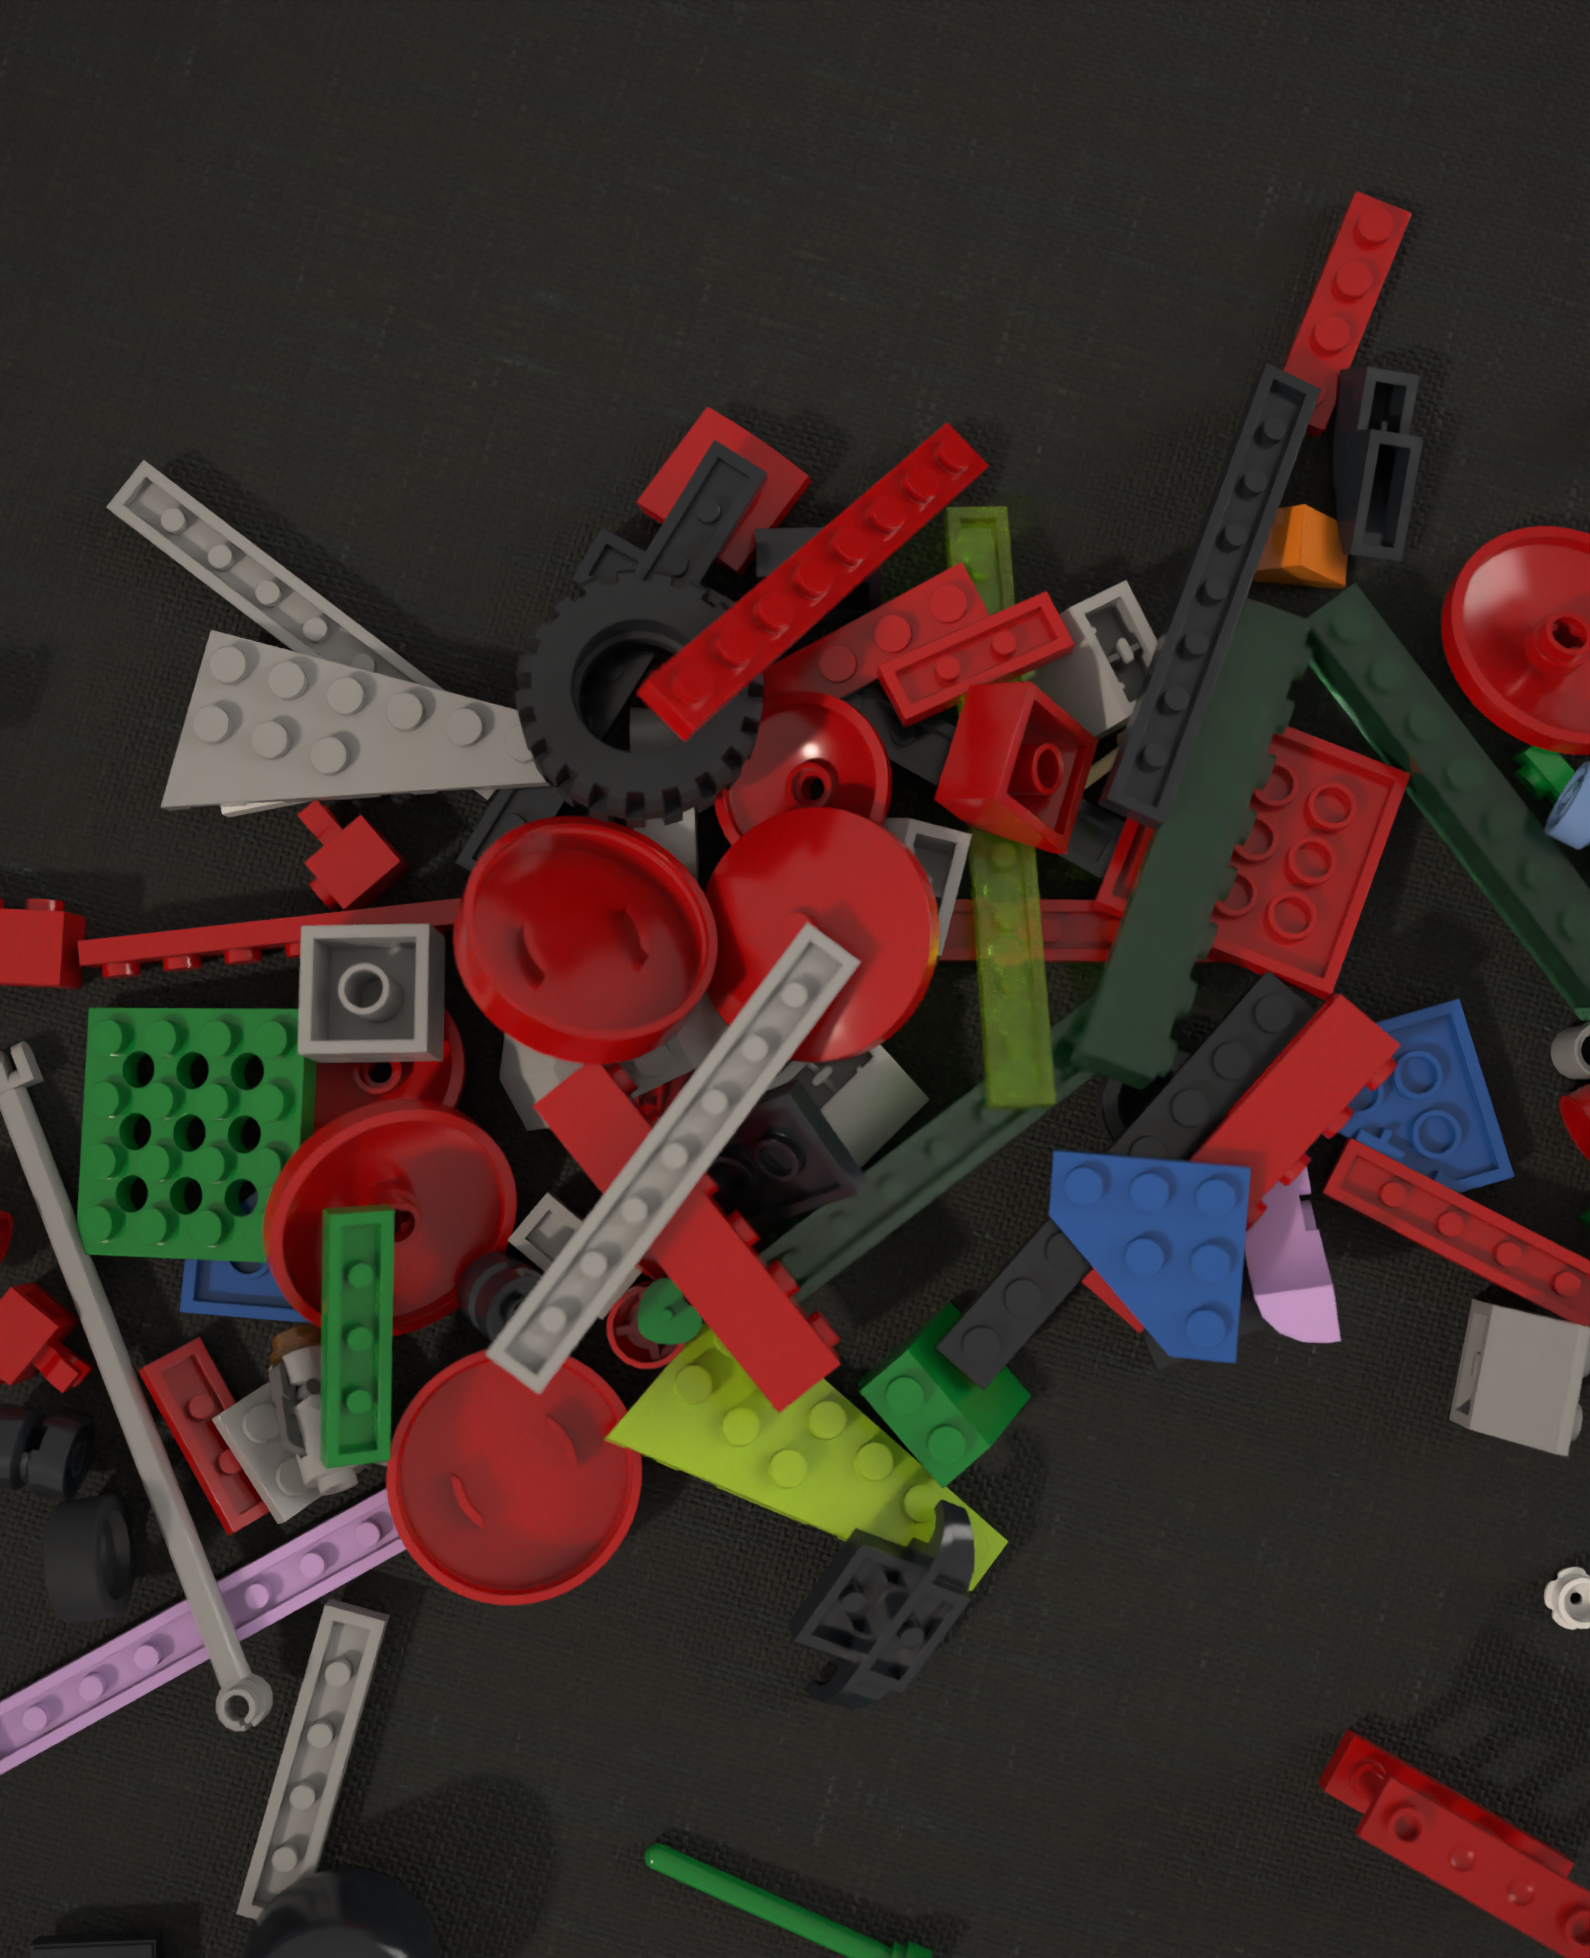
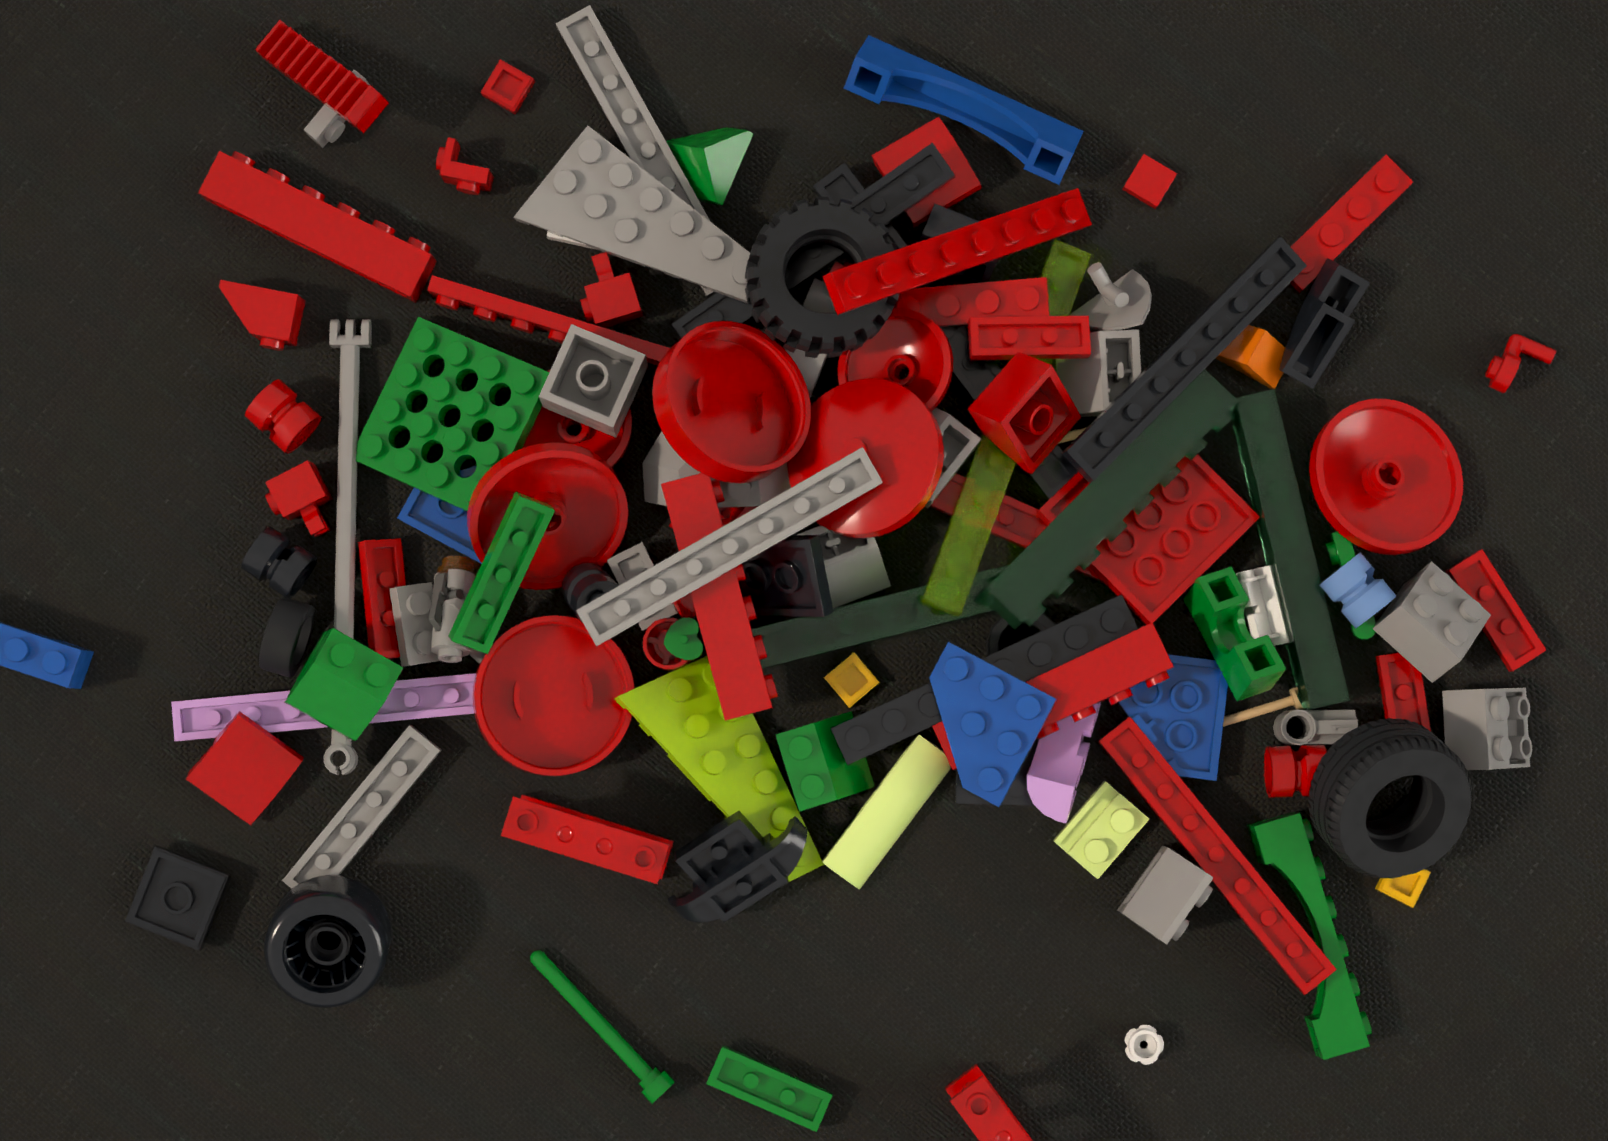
camera: 20 degrees right, 0 degrees up
none -> red slope [186,711,304,825]
none -> green slope [284,628,403,741]
none -> red bracket [436,137,494,195]
none -> red tile [480,59,535,115]
none -> red fence [501,794,674,884]
none -> green slope [666,127,753,205]
none -> green plate [706,1045,833,1132]
none -> yellowish green brick [822,734,951,889]
none -> yellow tile [824,652,880,708]
none -> blue arch [844,35,1083,185]
none -> yellowish green plate [1053,781,1149,879]
none -> light grey shield [1070,262,1152,331]
none -> red tile [1122,154,1177,209]
none -> green arch [1183,567,1286,701]
none -> tan piece [1223,687,1304,727]
none -> white hinge [1236,565,1290,646]

